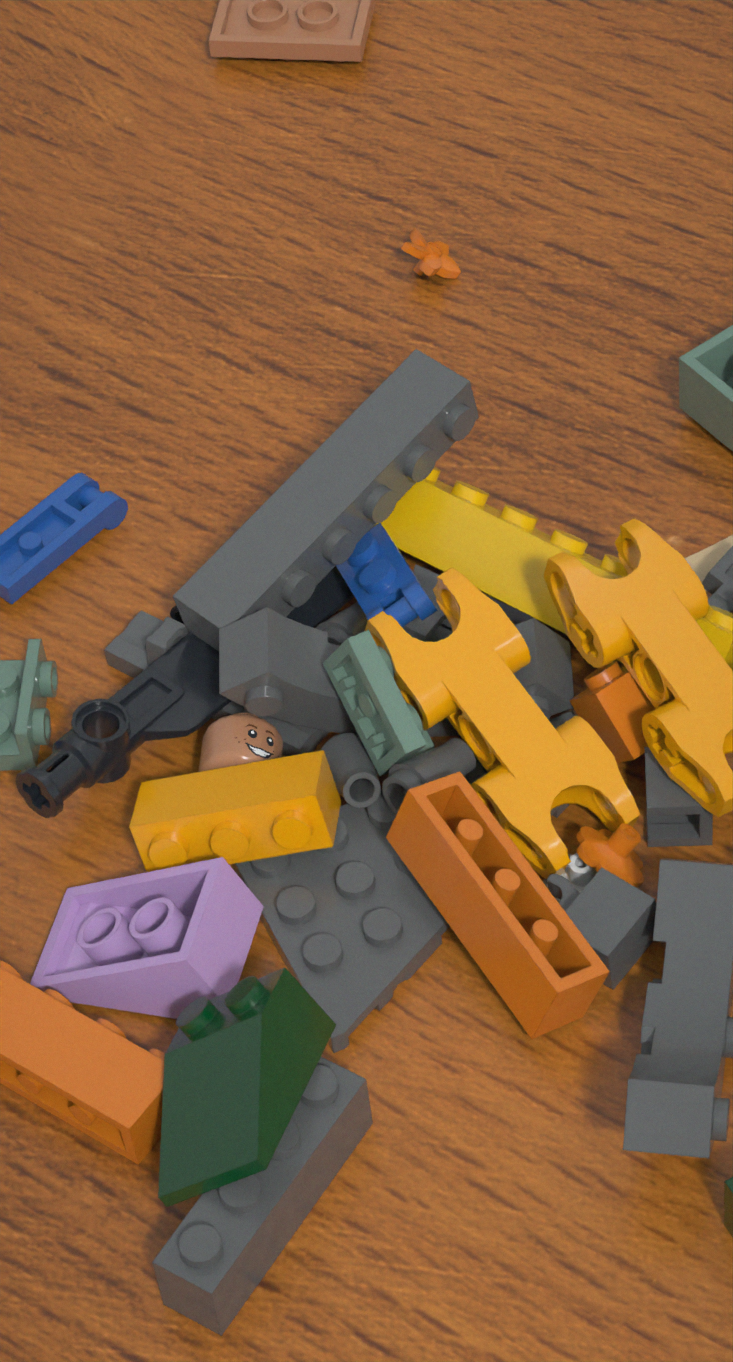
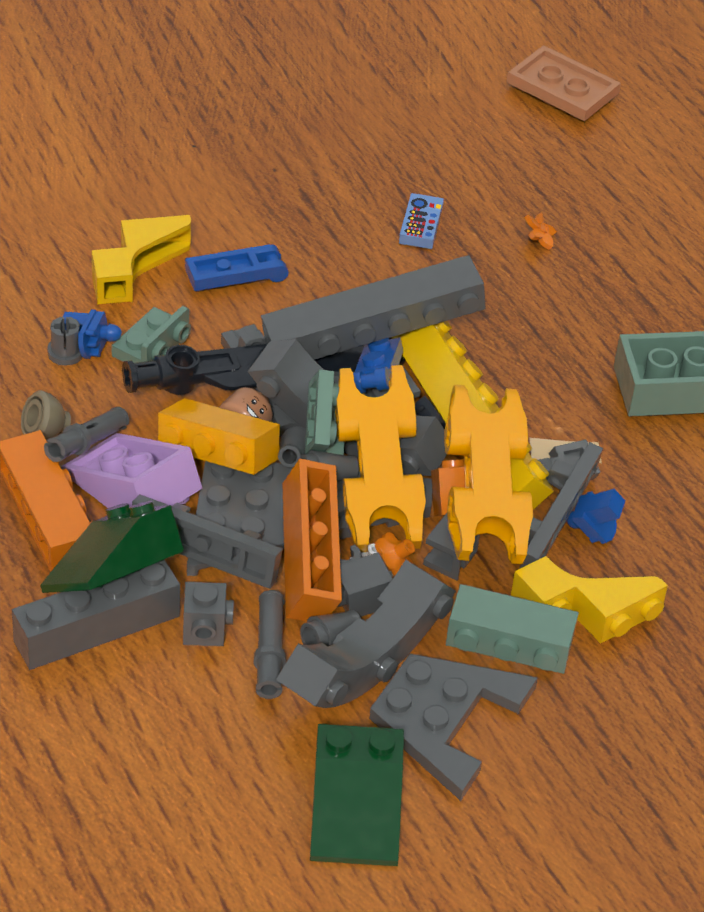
camera: 20 degrees right, 5 degrees down
none -> dark grey pin [44,407,129,462]
none -> dark grey hinge [132,494,283,589]
none -> dark grey brick [183,582,234,646]
none -> dark grey pin [253,590,286,699]
none -> dark grey cone [300,610,361,647]
none -> medium blue tile [399,193,444,249]

